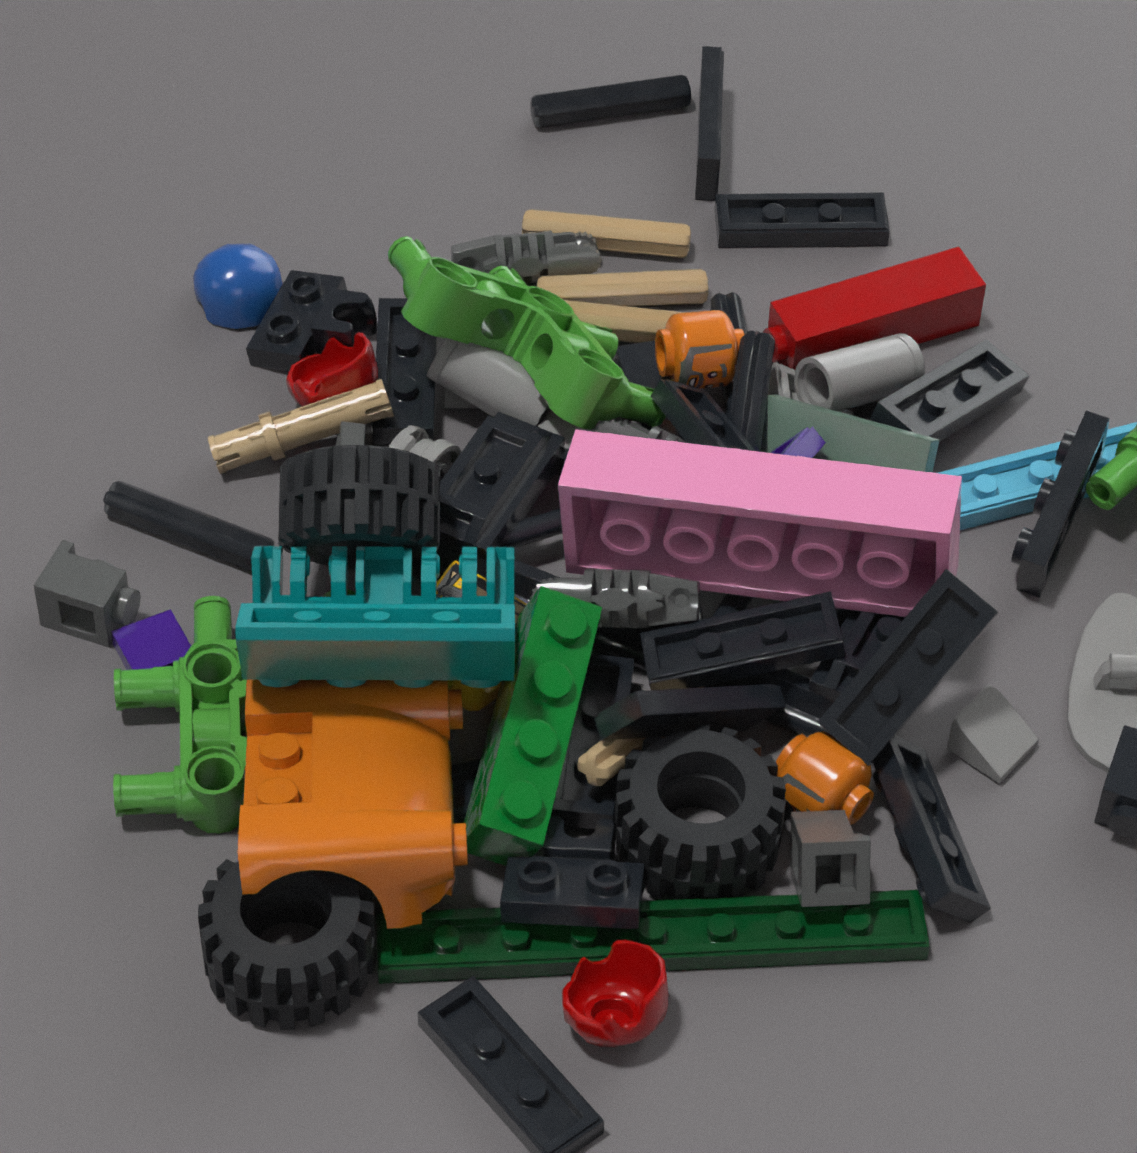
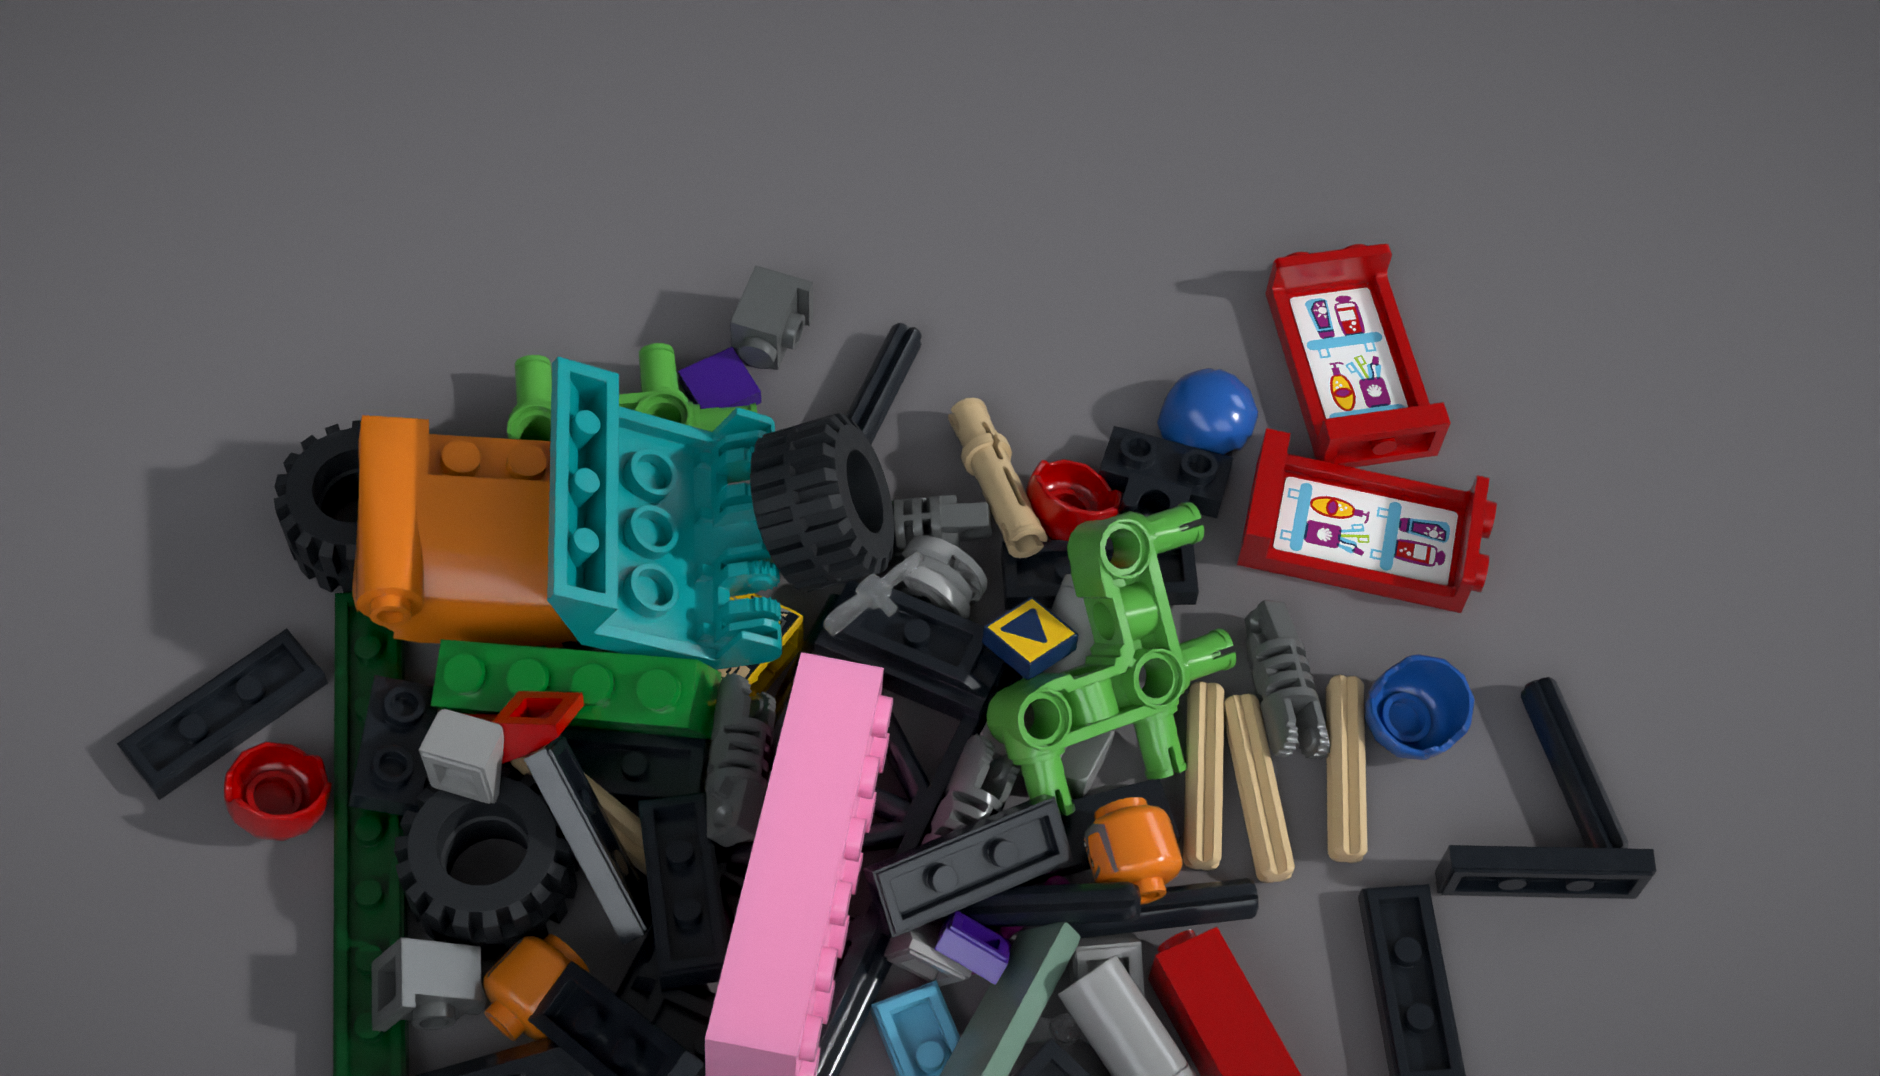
camera: 85 degrees right, 10 degrees up
none -> light grey slope [419,709,504,804]
none -> red slope [465,691,584,764]
none -> clear piece [823,551,925,635]
none -> tile [982,597,1078,680]
none -> panel [1237,428,1497,613]
none -> red panel [1265,244,1451,468]
none -> blue hair [1365,654,1475,760]

